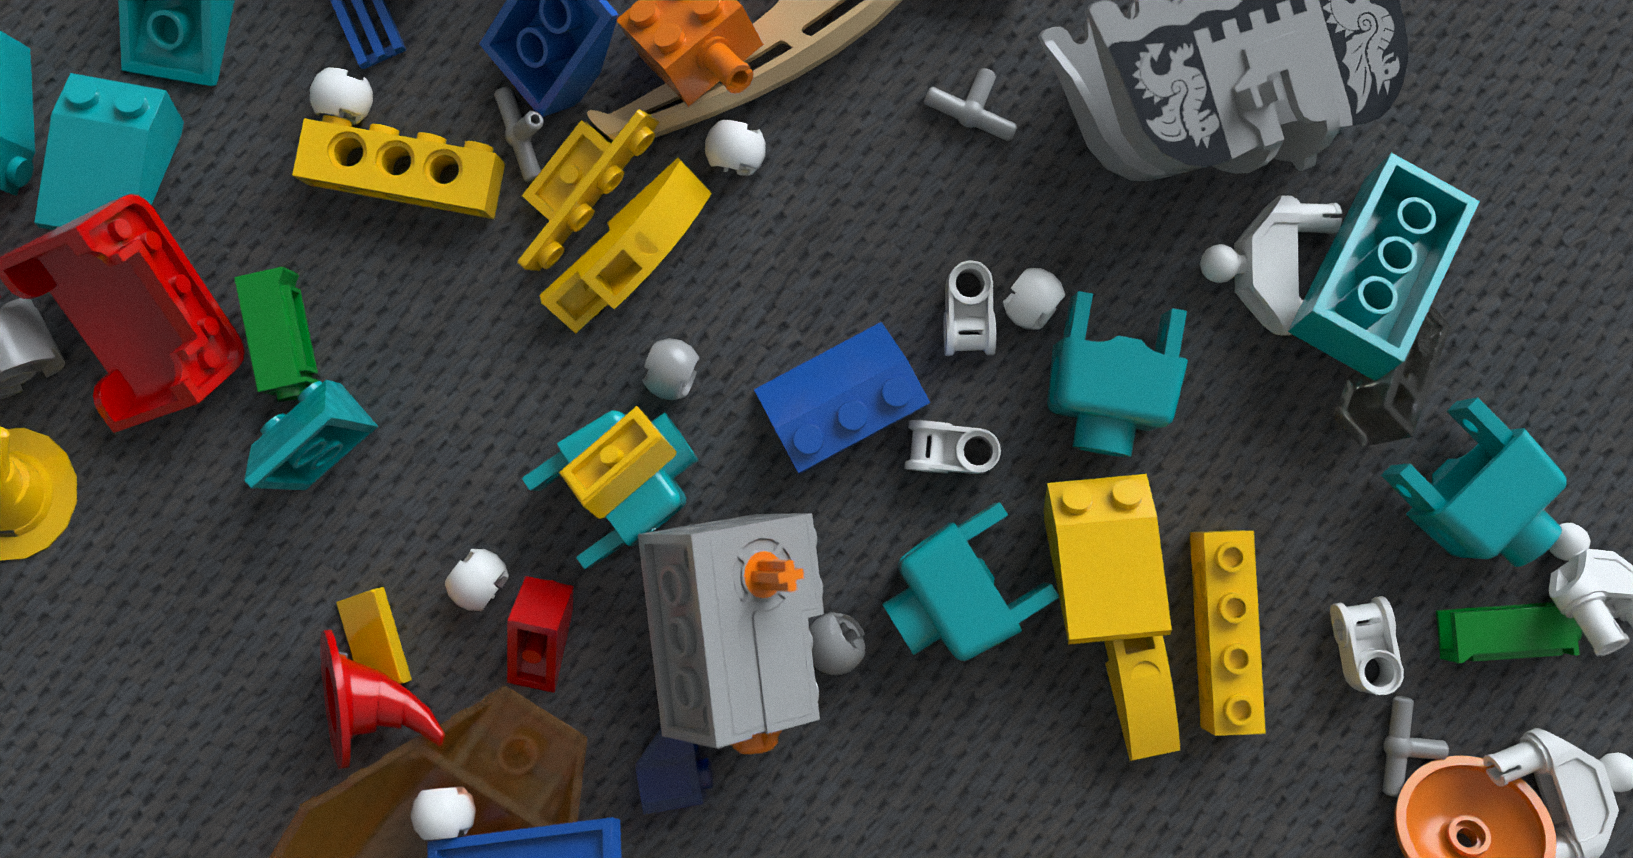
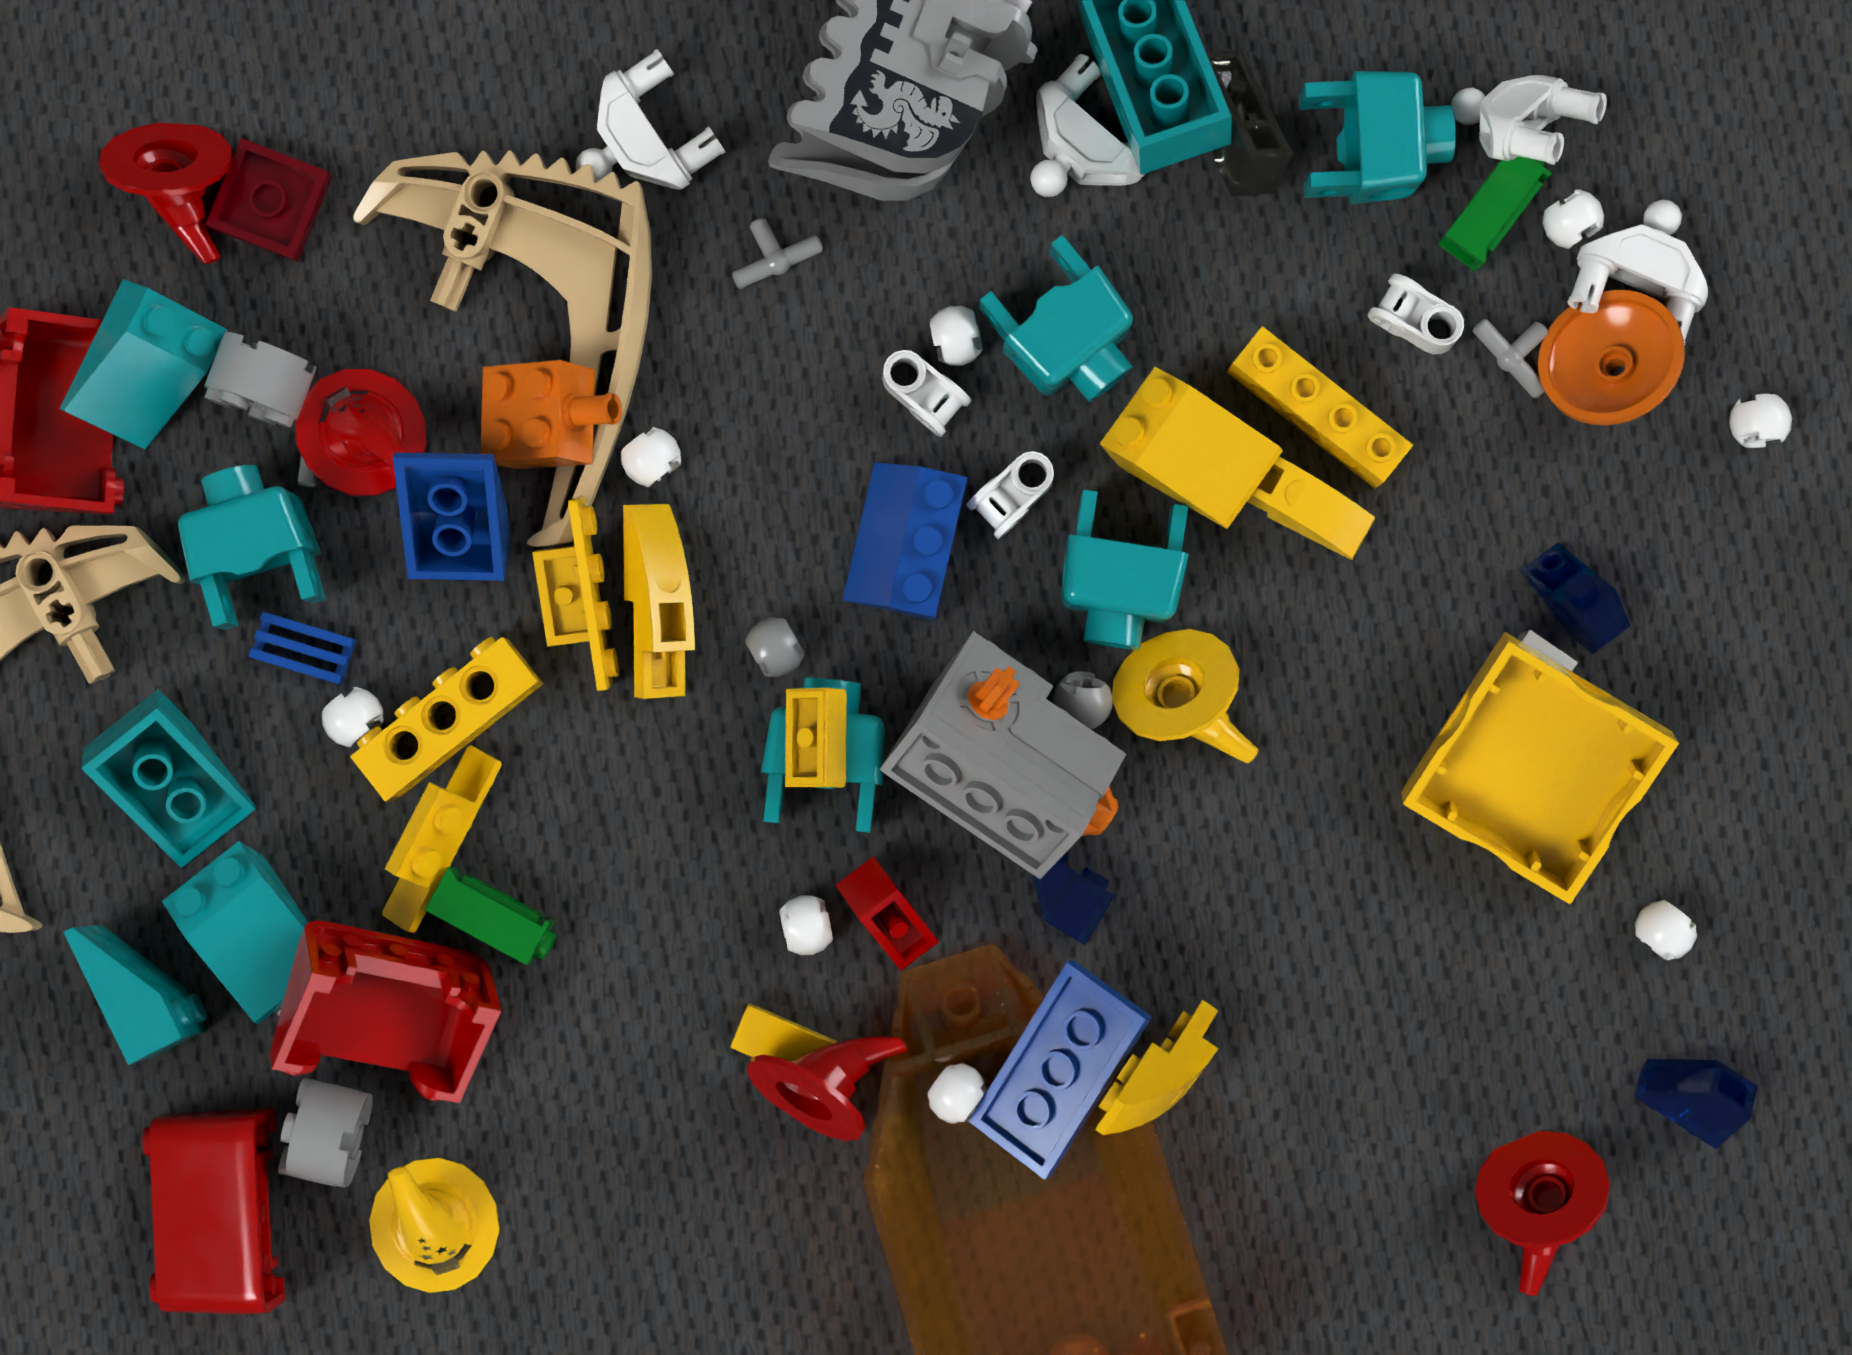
camera: 55 degrees left, 0 degrees up
teal slope [244,380,378,490] -> none
light grey piece [494,87,544,183] -> none
none -> yellow bracket [382,745,502,933]
none -> yellow piece [1112,629,1259,764]
none -> white piece [1543,189,1604,249]

